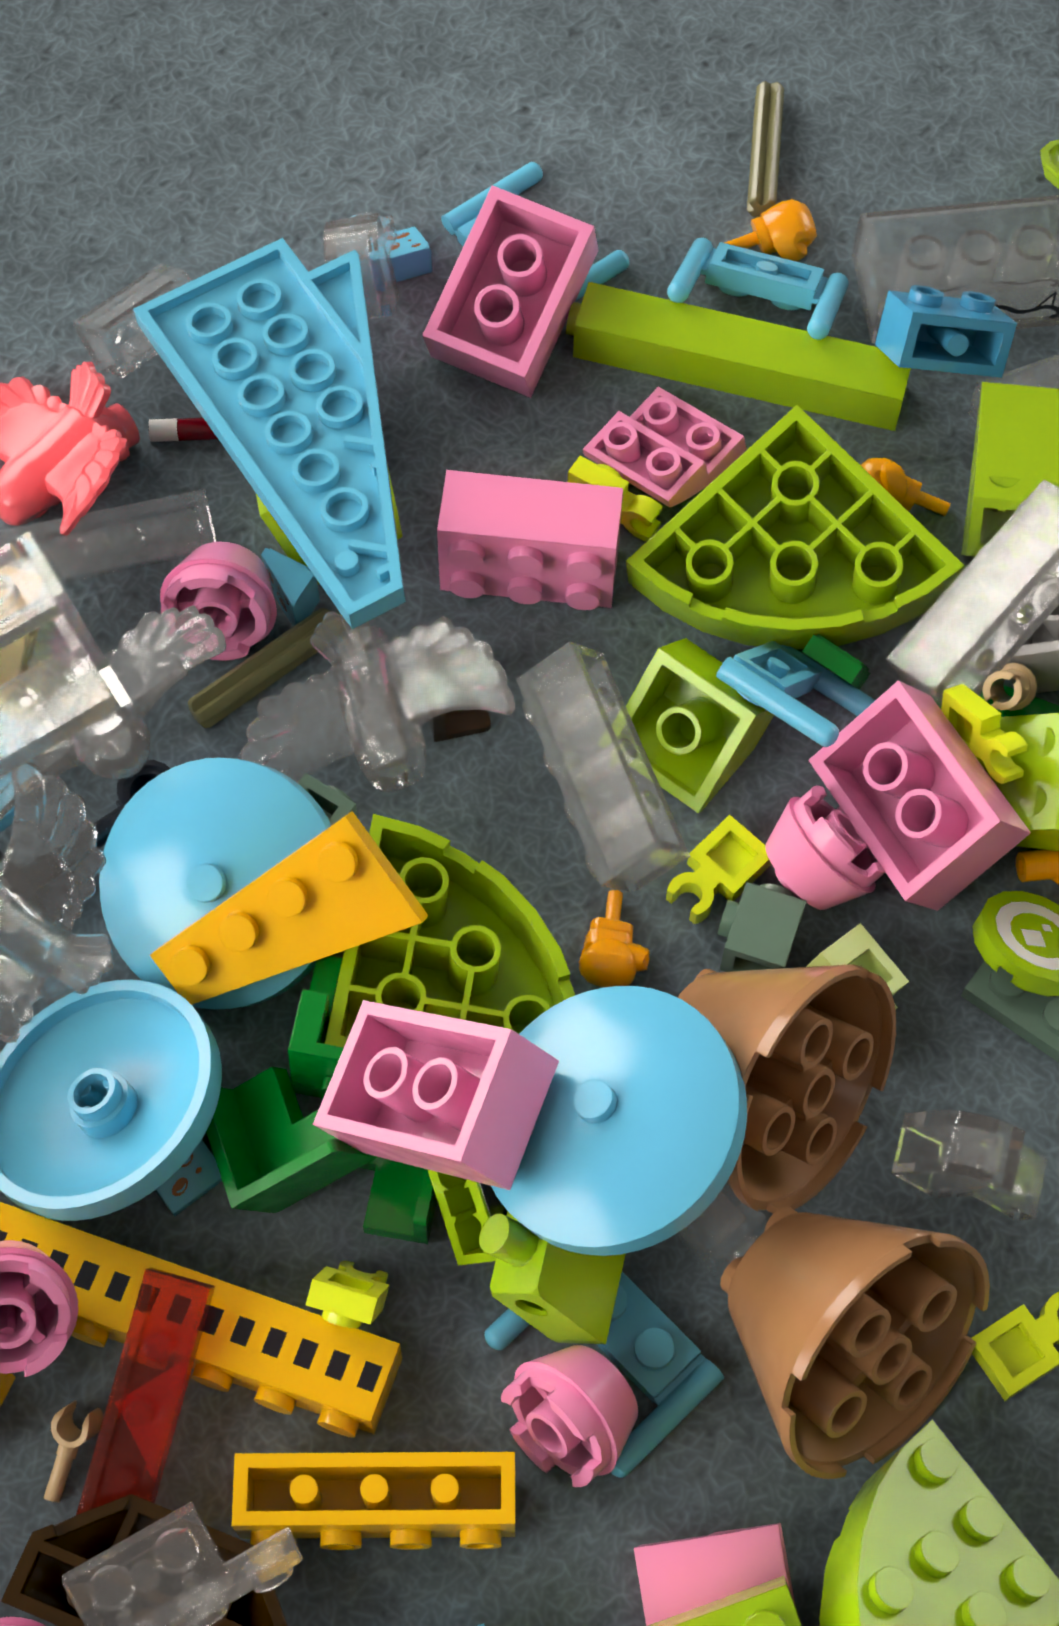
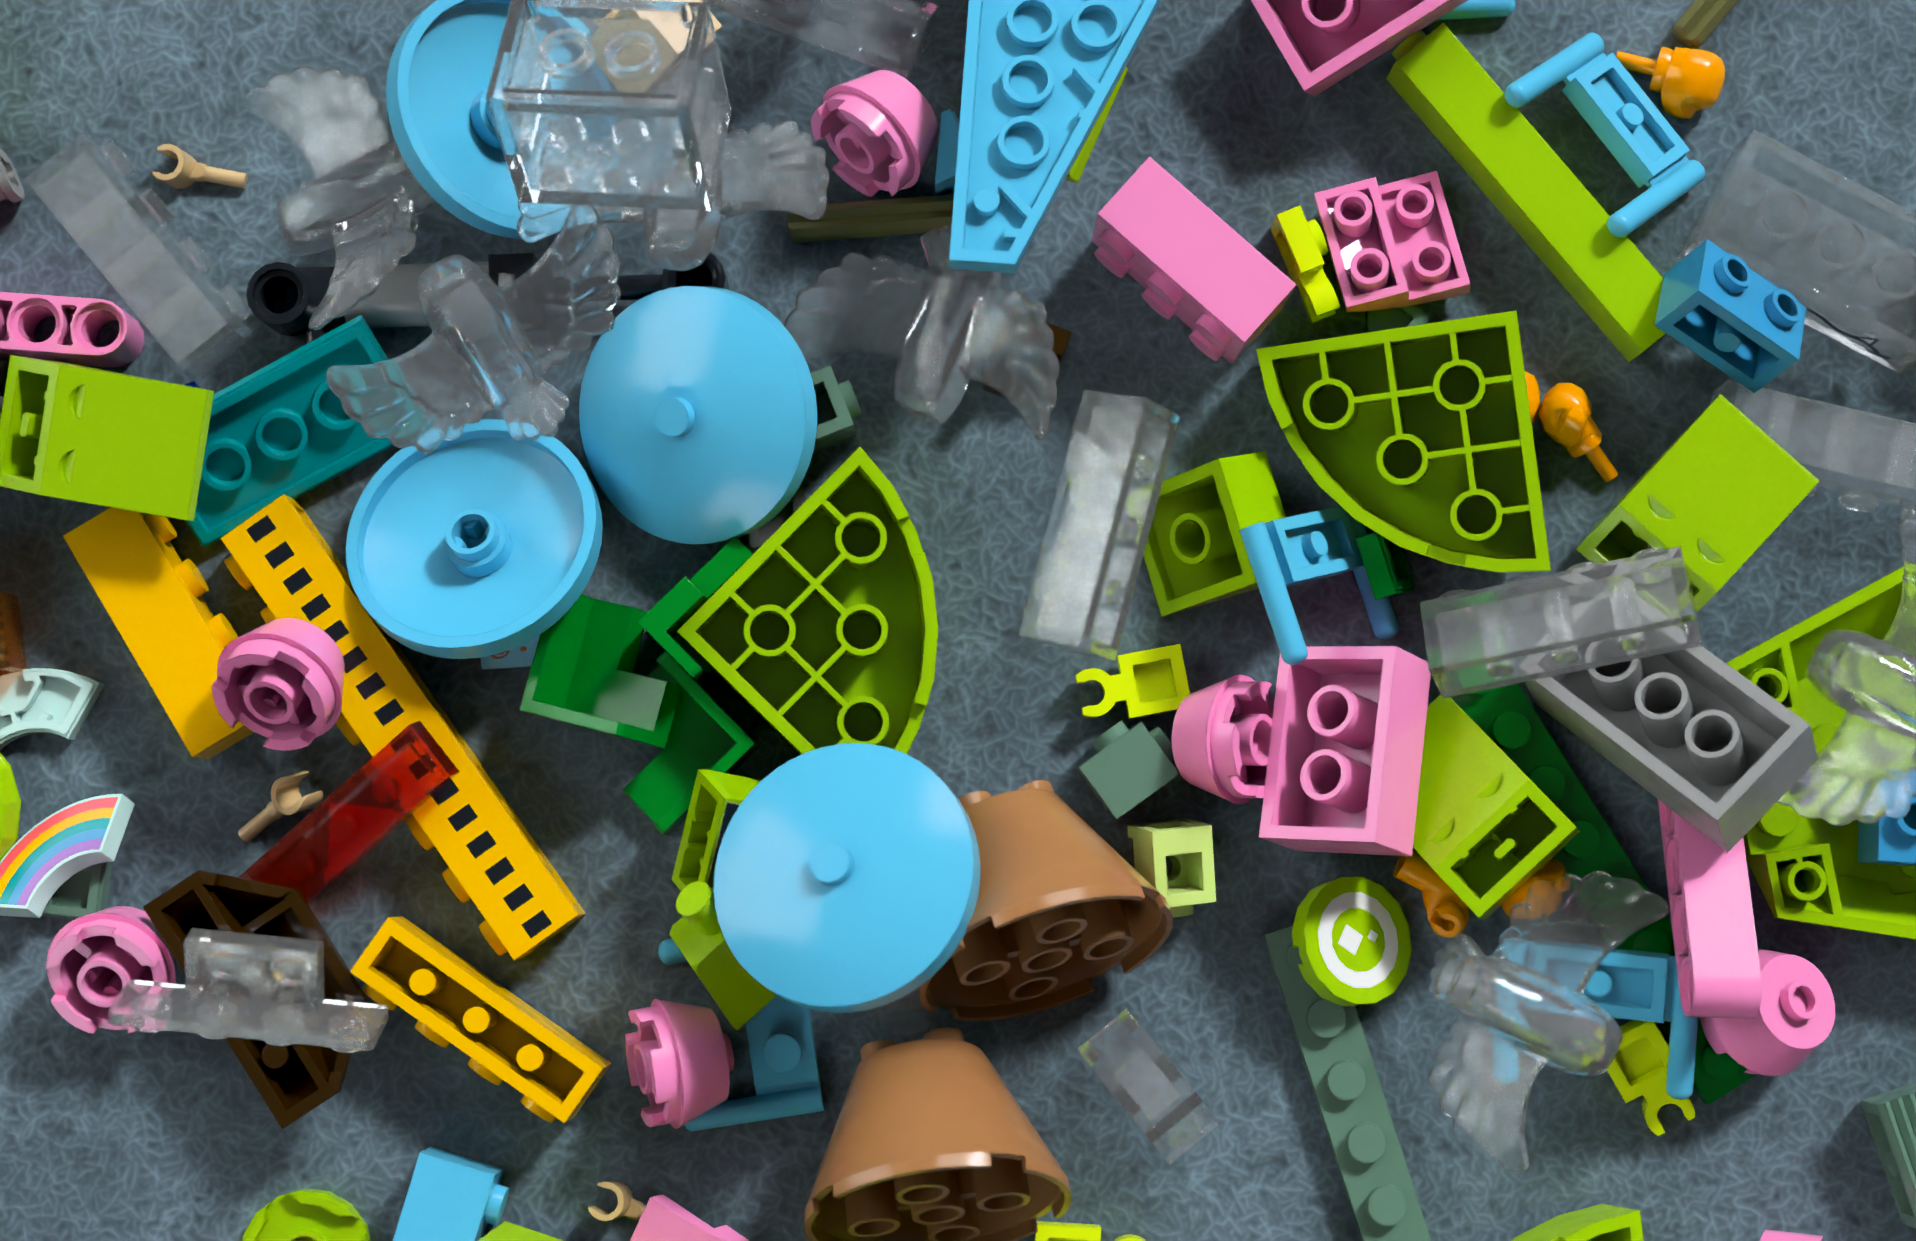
camera: 35 degrees right, 20 degrees up
yellow wing [150,811,429,1005] -> none
neon yellow plate [305,1261,390,1328] -> none
bright pink brick [313,1000,559,1190] -> none
light orange piece [579,890,650,987] -> none
neon yellow plate [941,684,1028,784] -> none
tan pin [982,662,1037,711] -> none
none -> tan hand [588,1180,646,1221]

